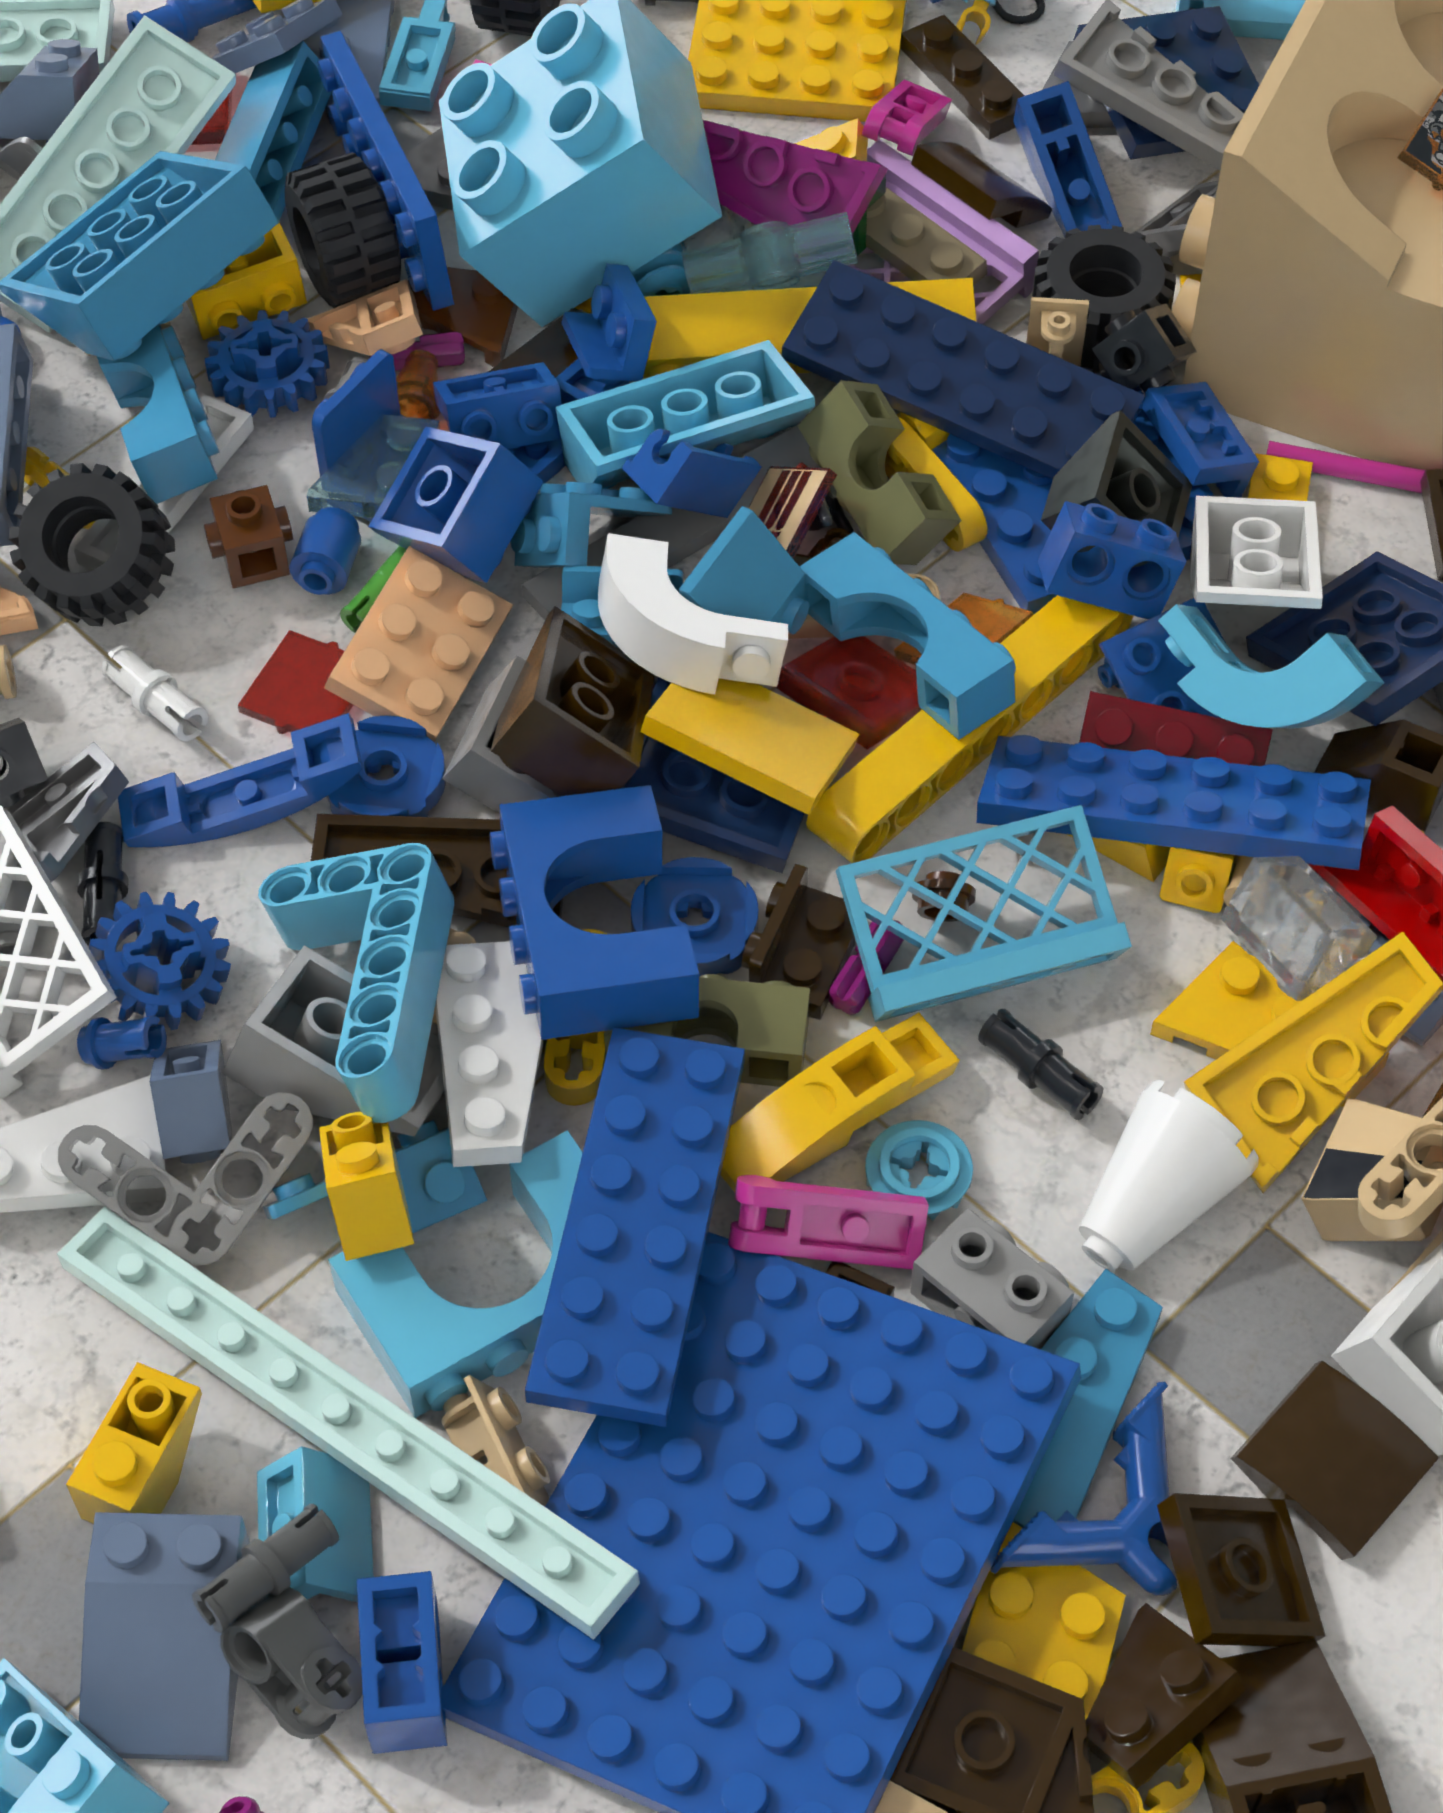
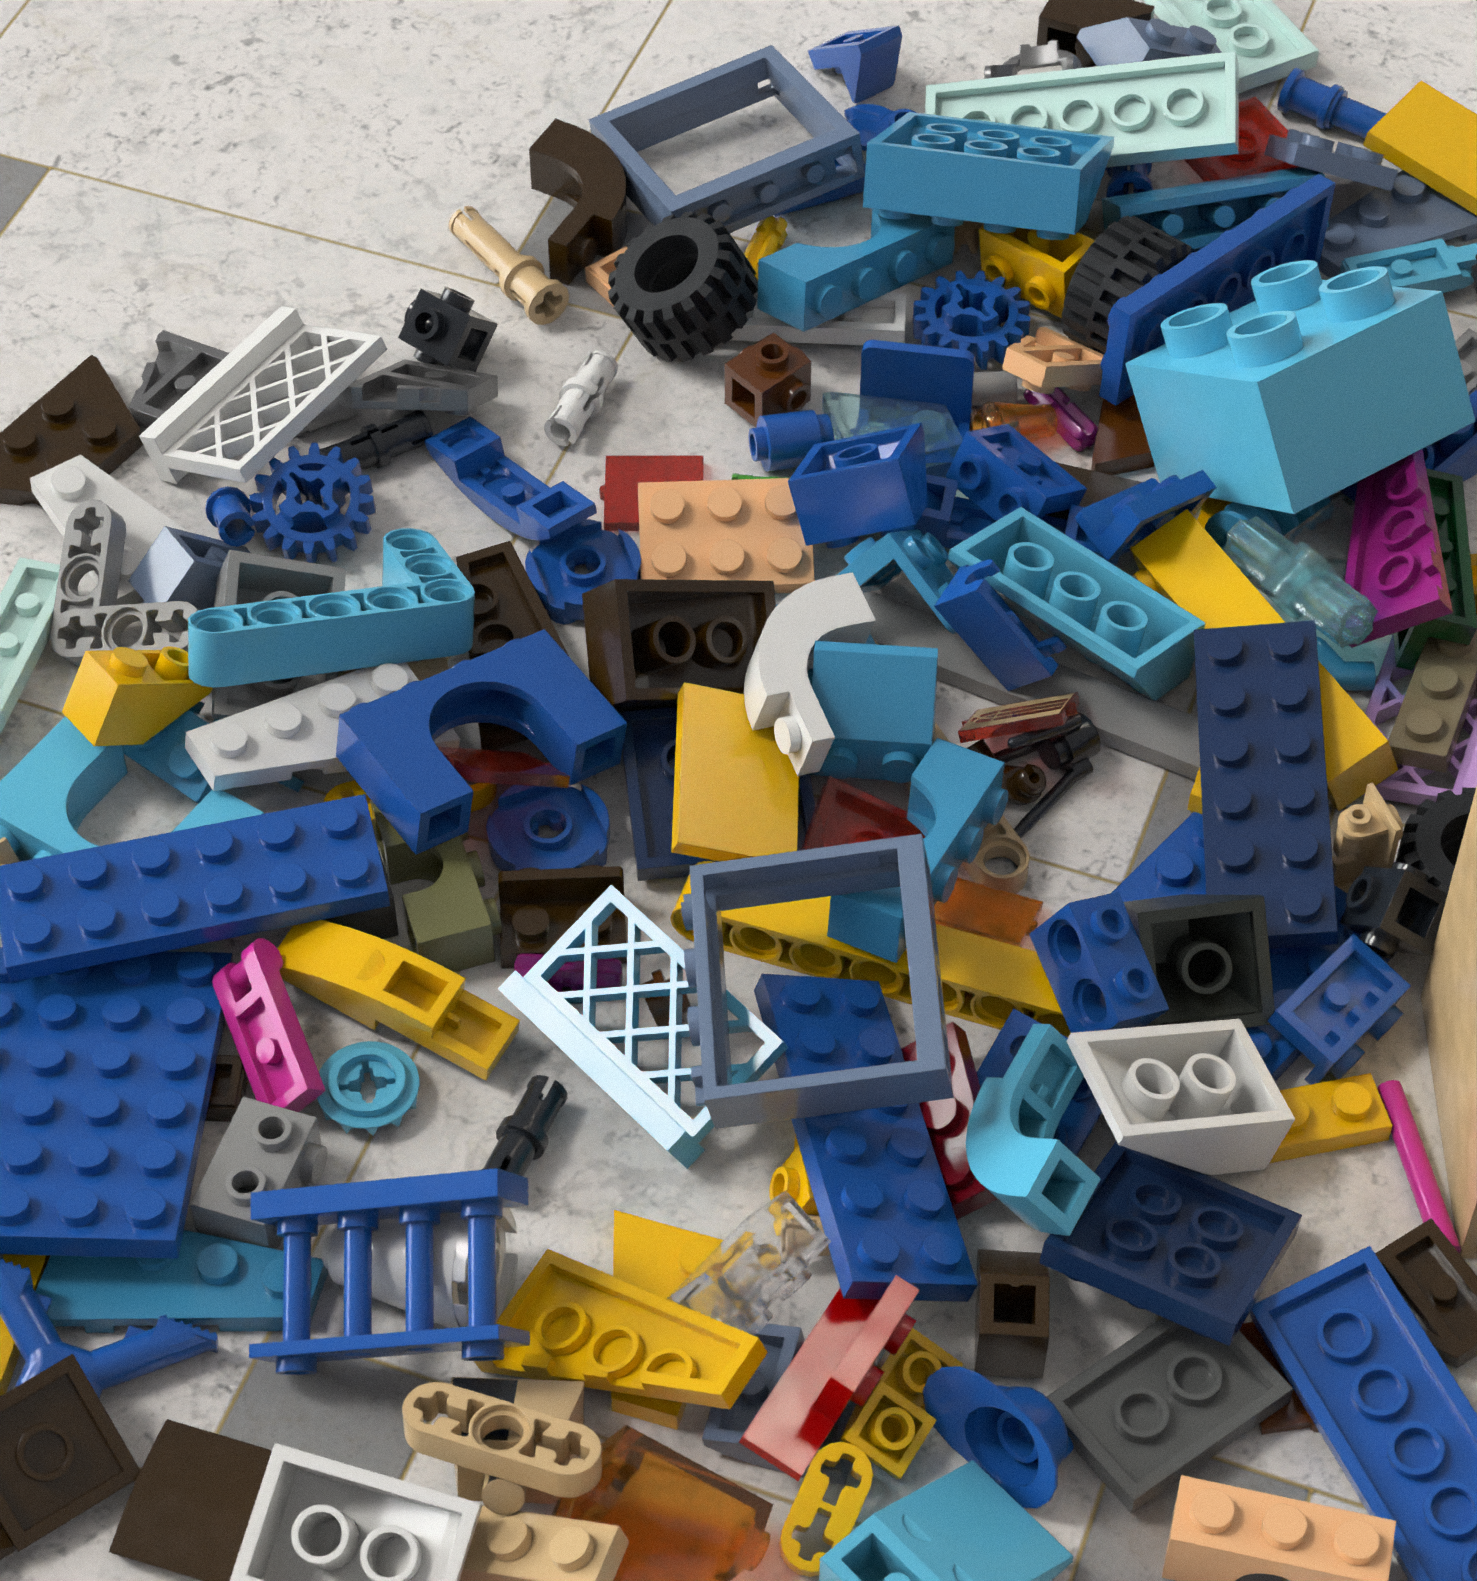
camera: 65 degrees right, 5 degrees down
olive arch [798,380,962,565] -> none
yellow beam [885,417,988,552] -> none
none -> blue fence [249,1168,530,1375]
none -> clear red piece [438,747,570,788]
none -> sand blue window [681,834,954,1129]

